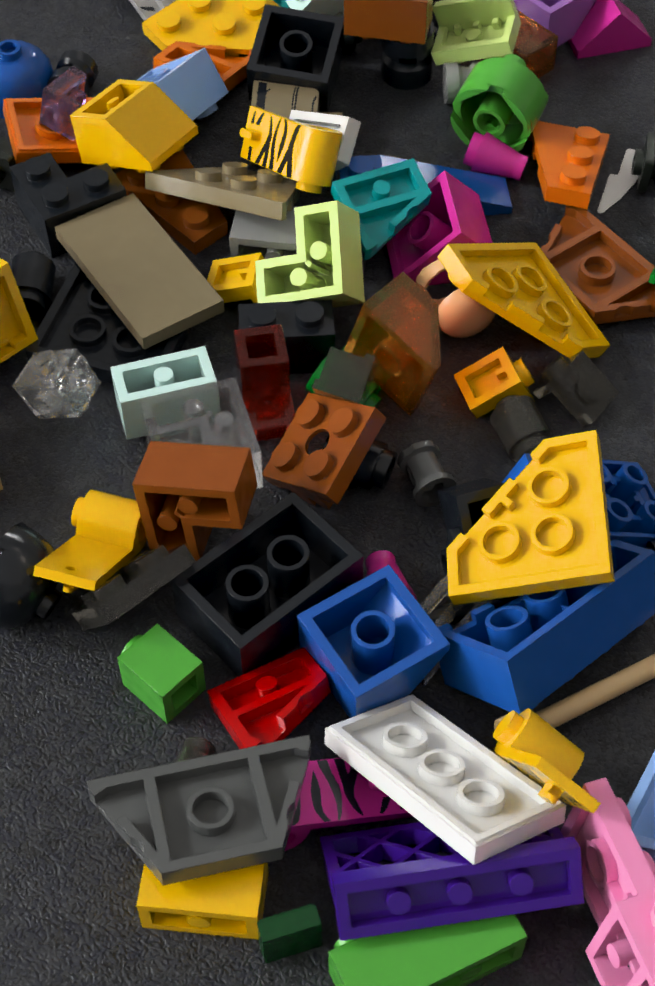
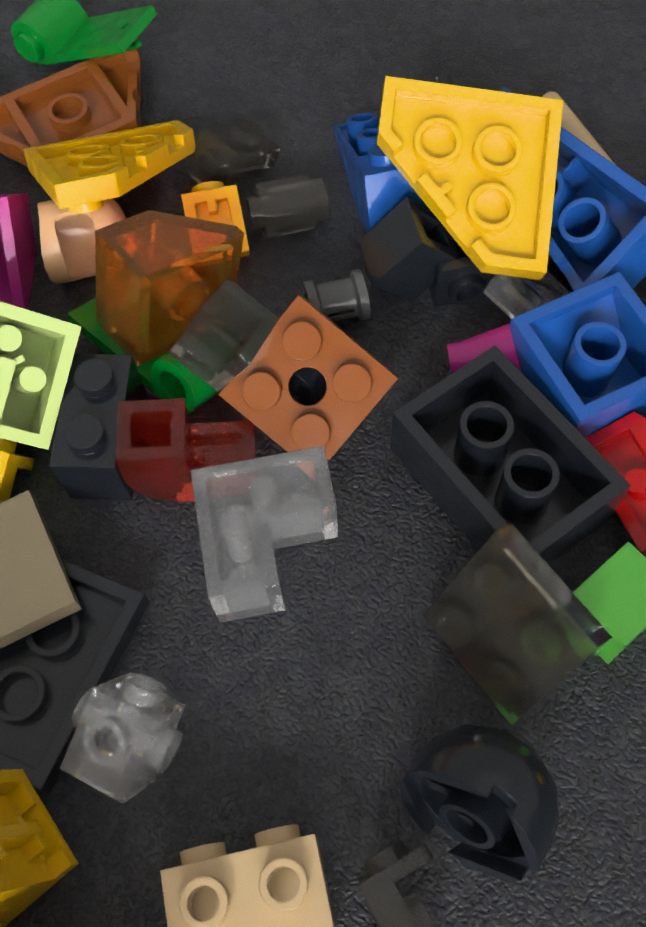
camera: 80 degrees left, 10 degrees up
yellow door [33,489,147,593] -> none
light aqua brick [110,346,220,440] -> none
dark orange brick [132,441,258,561] -> none

